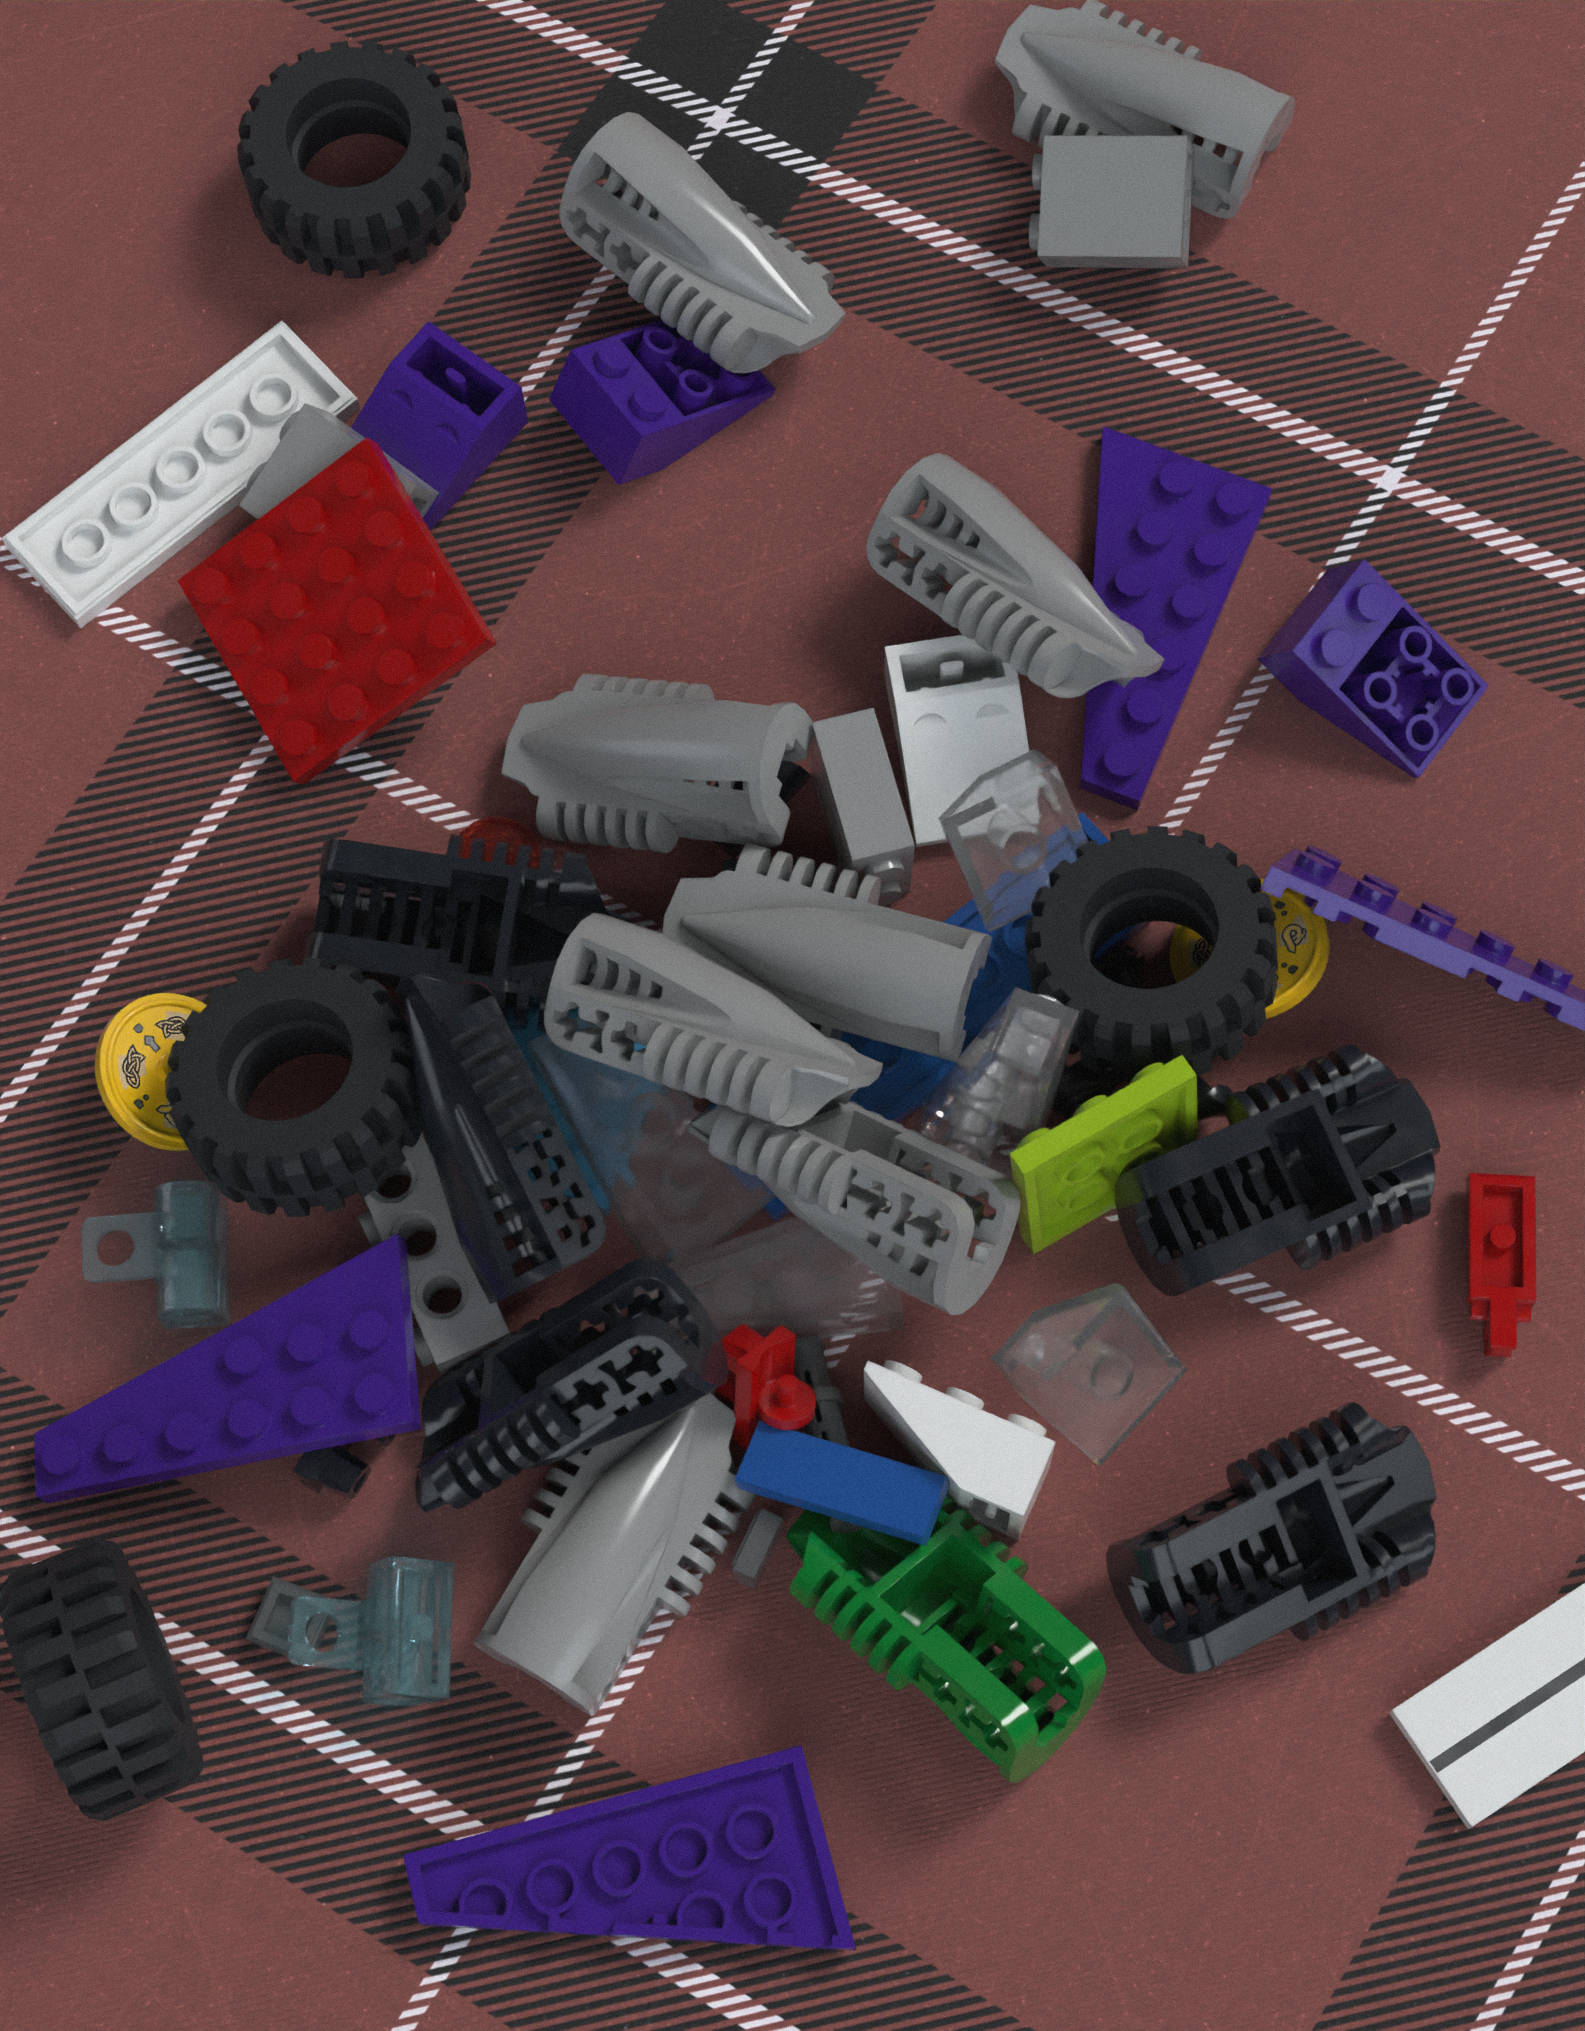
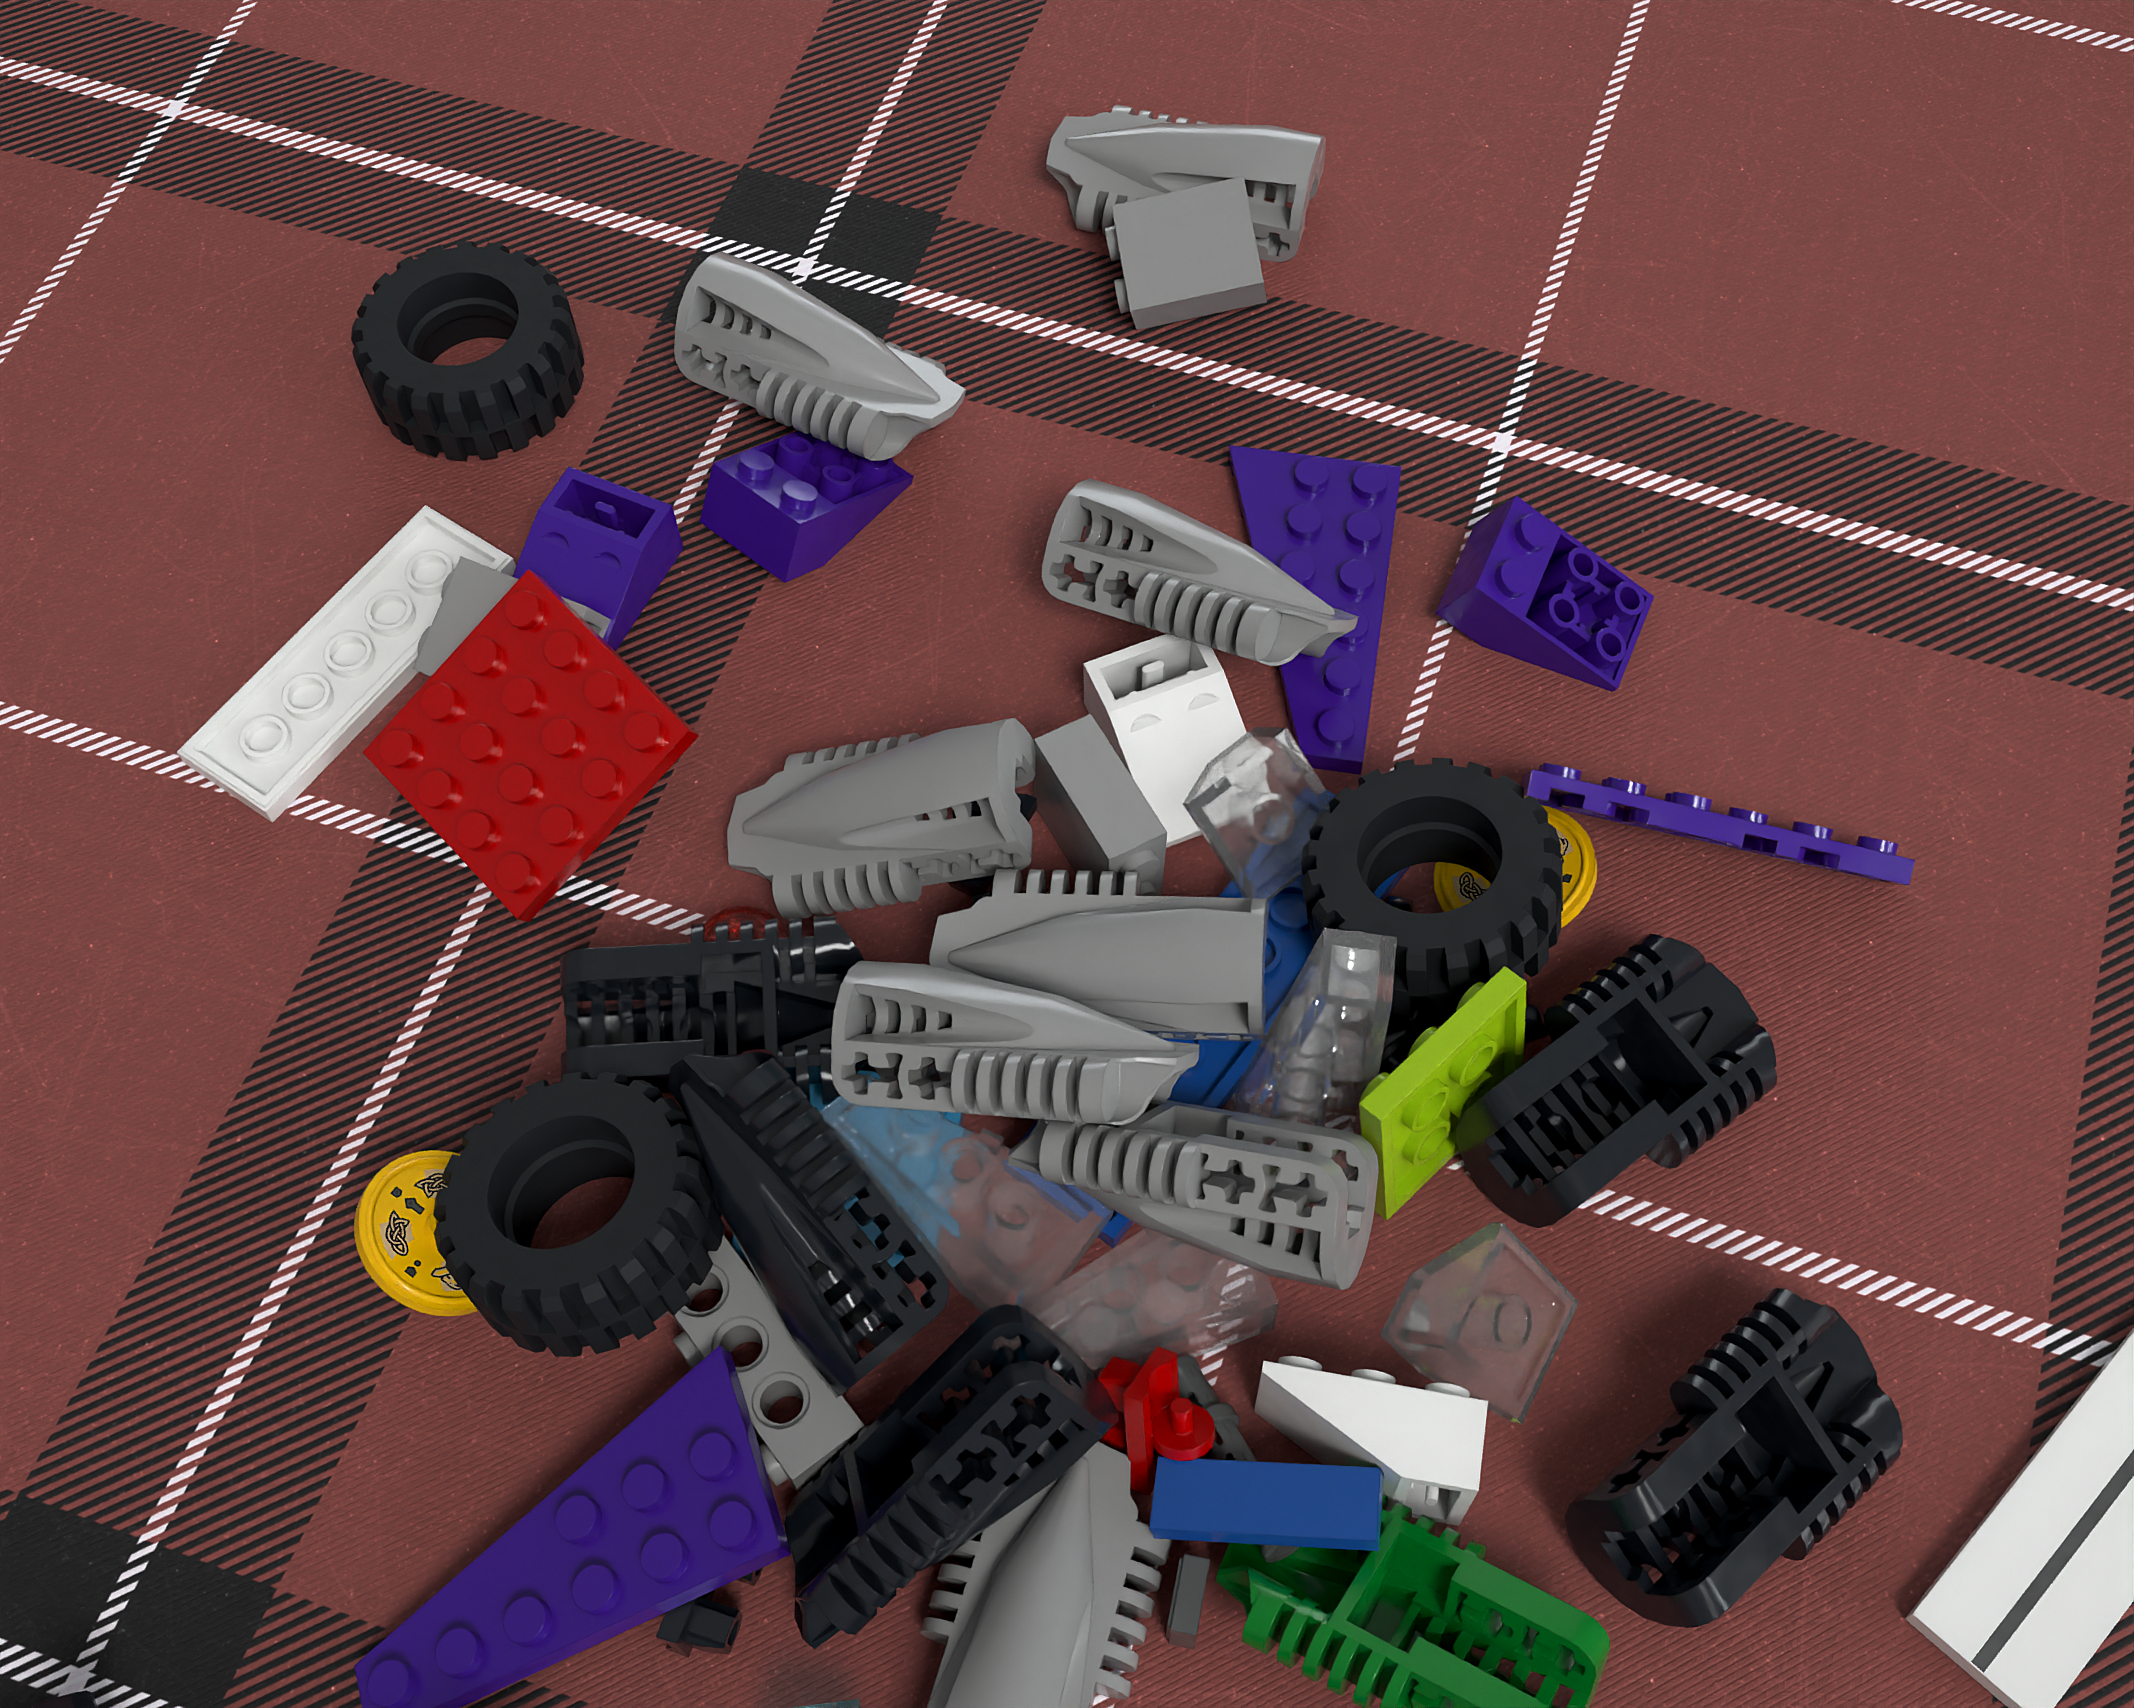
camera: 15 degrees left, 10 degrees down
clear light blue piece [81,1180,230,1330] -> none
red hinge [1466,1173,1537,1358] -> none

